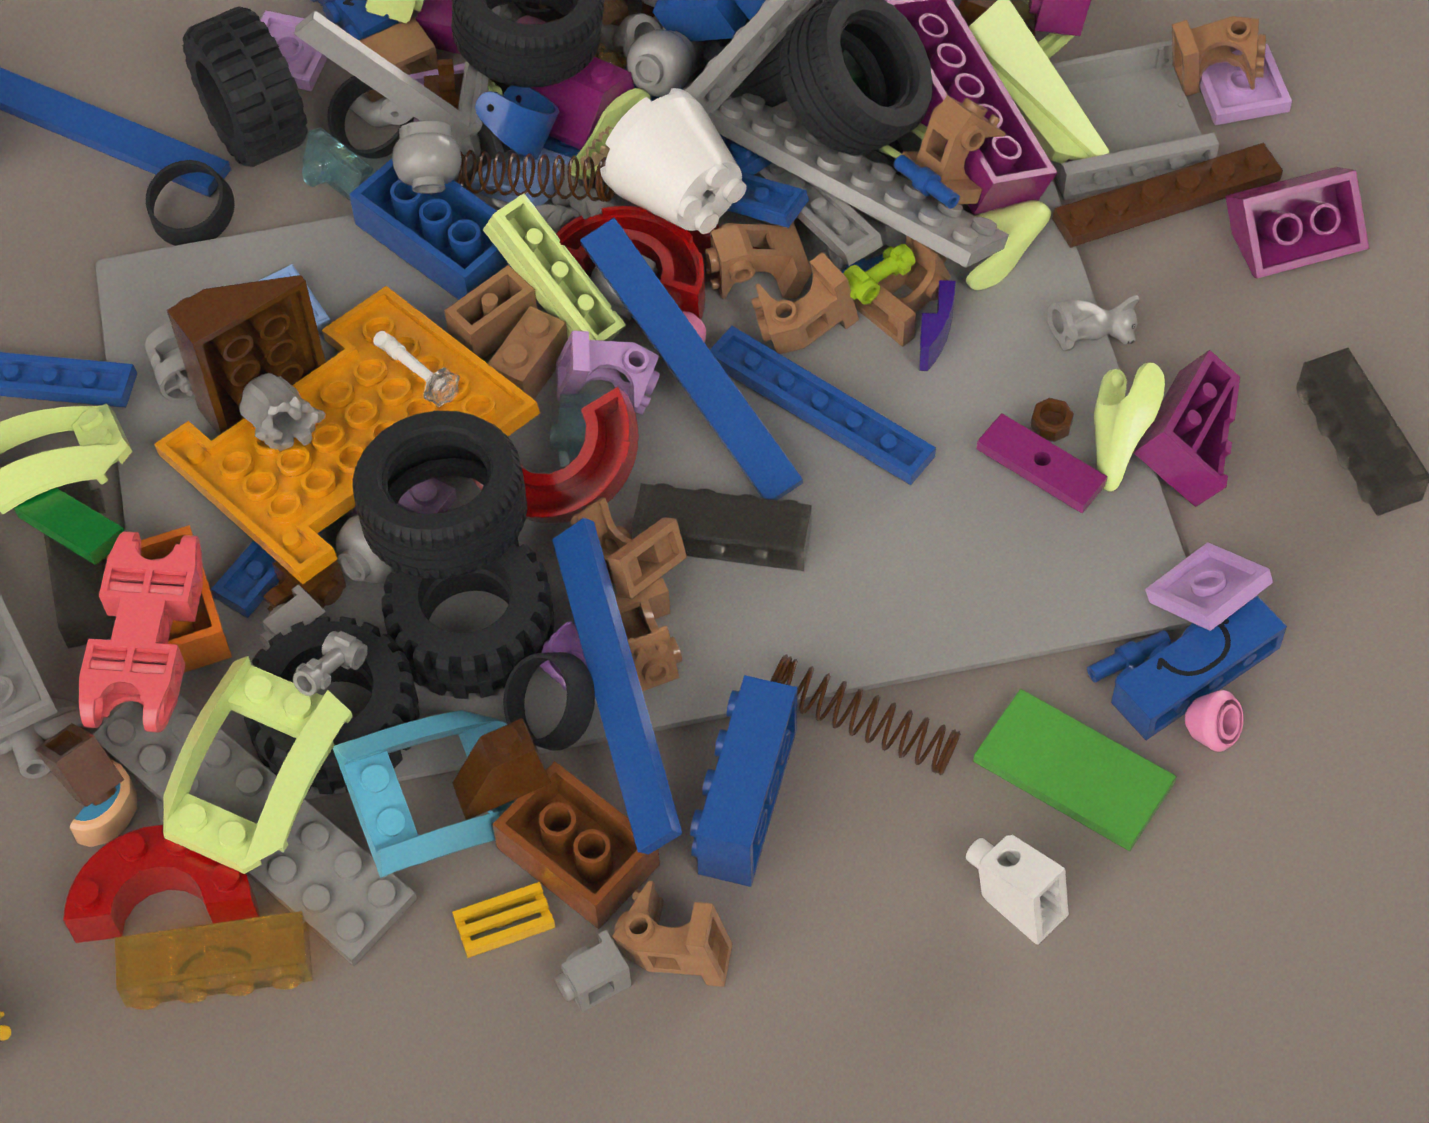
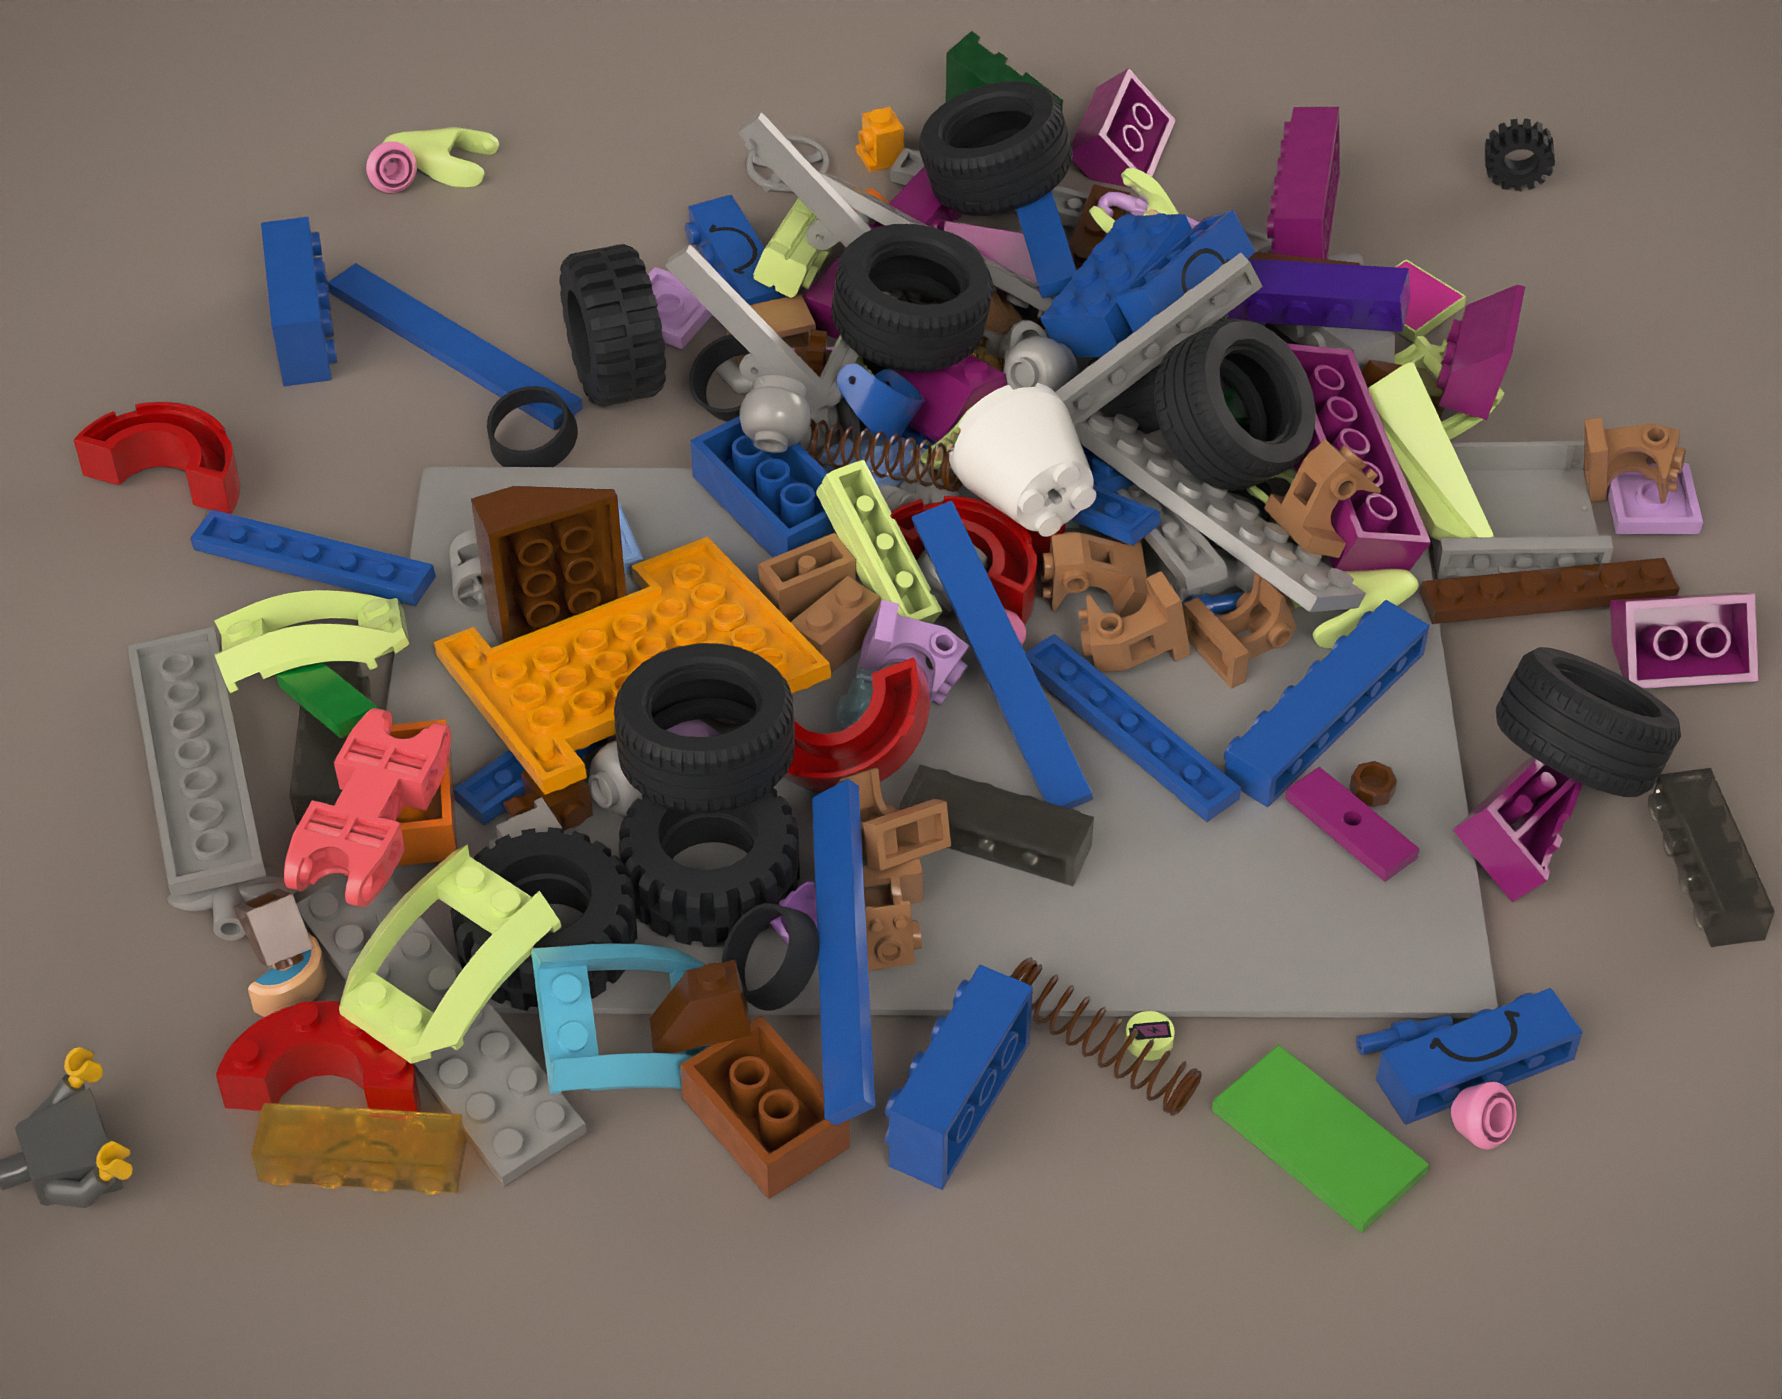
camera: 10 degrees right, 10 degrees down
light grey piece [239,373,325,451] -> none
light grey bar [293,631,368,696] -> none
clear light blue tile [302,127,373,202] -> none
piece [373,331,460,407] -> none
yellow tile [452,882,555,958] -> none
light grey brick [554,930,631,1013] -> none
medium nougat tile [612,881,733,987] -> none
lime bar [843,243,915,305] -> none
blue bar [894,155,960,209] -> none
dark purple slope [919,280,956,371] -> none
white torso [966,835,1069,945] -> none
light grey animal [1047,295,1140,351] -> none
yellowish green animal [1094,363,1165,492] -> none
lavender plate [1146,542,1273,631] -> none
none -> yellowish green tile [1125,1011,1175,1061]
none -> blue brick [1224,600,1430,808]
none -> black tyre [1496,647,1681,797]

